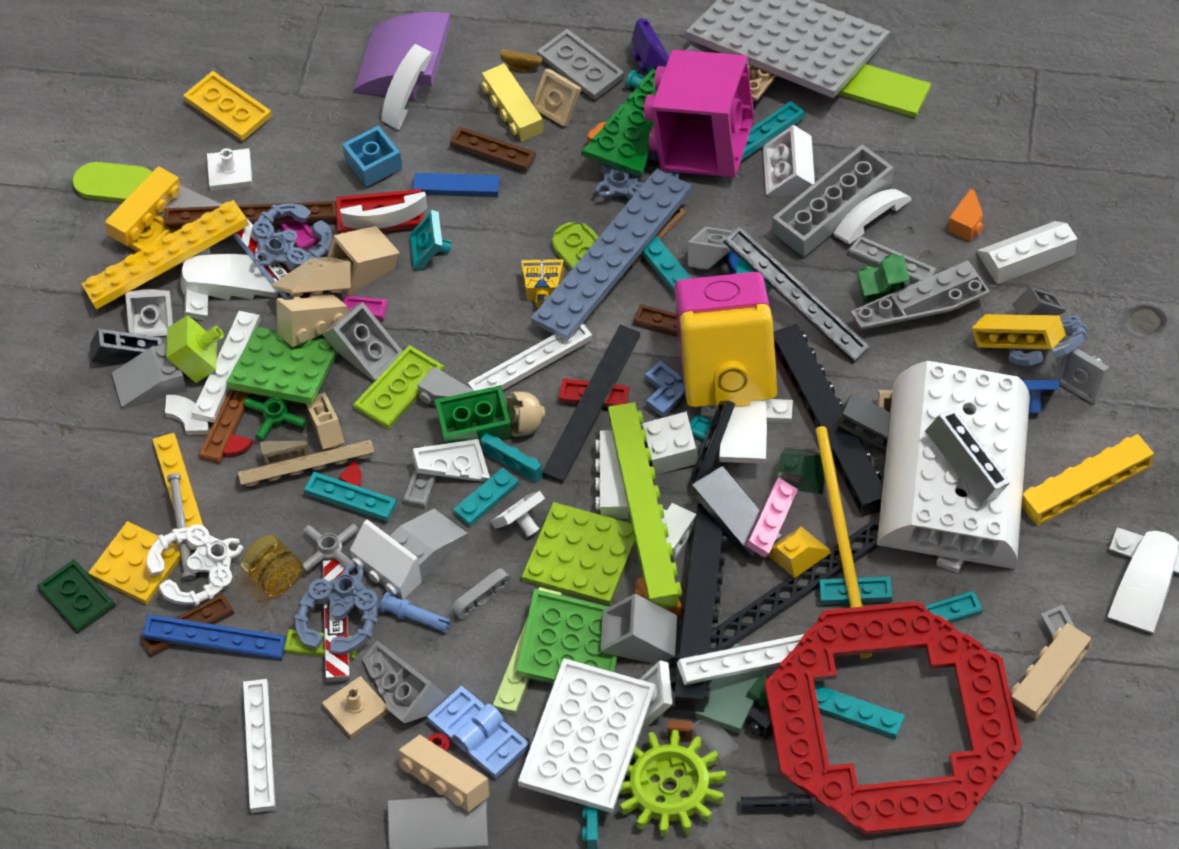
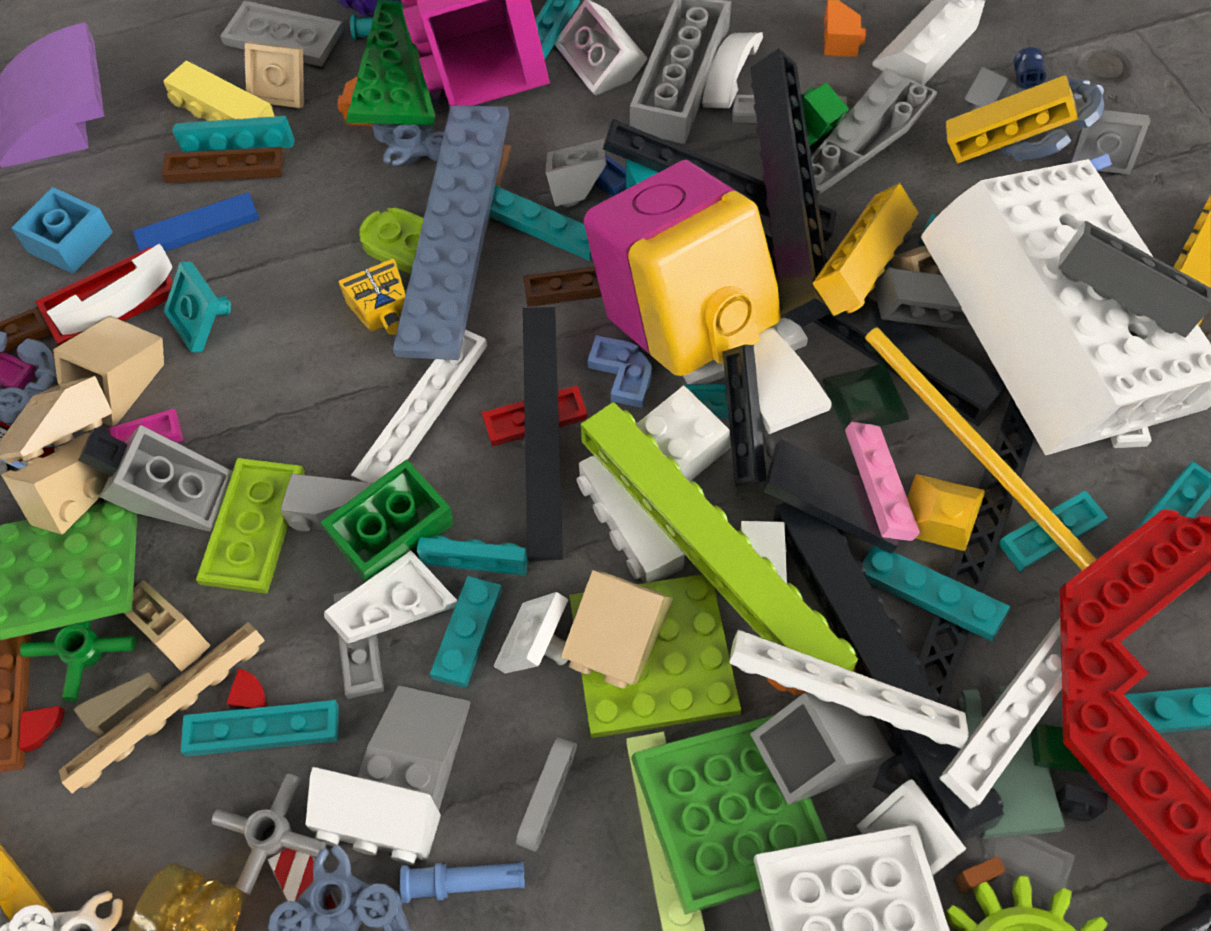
camera: 30 degrees left, 5 degrees up
white slope [381,44,433,130] -> none
pearl gold tile [501,49,542,72] -> none
tan cylinder [506,391,545,437] -> none
none -> black plate [78,428,128,476]
none -> teal plate [172,116,295,152]
none -> tan slope [561,570,673,688]
none -> white plate [729,630,969,749]
none -> black brick [750,48,831,327]
none -> yellow brick [812,183,919,316]
none -> teal plate [862,546,1010,642]
none -> dark blue wheel [1013,47,1046,89]

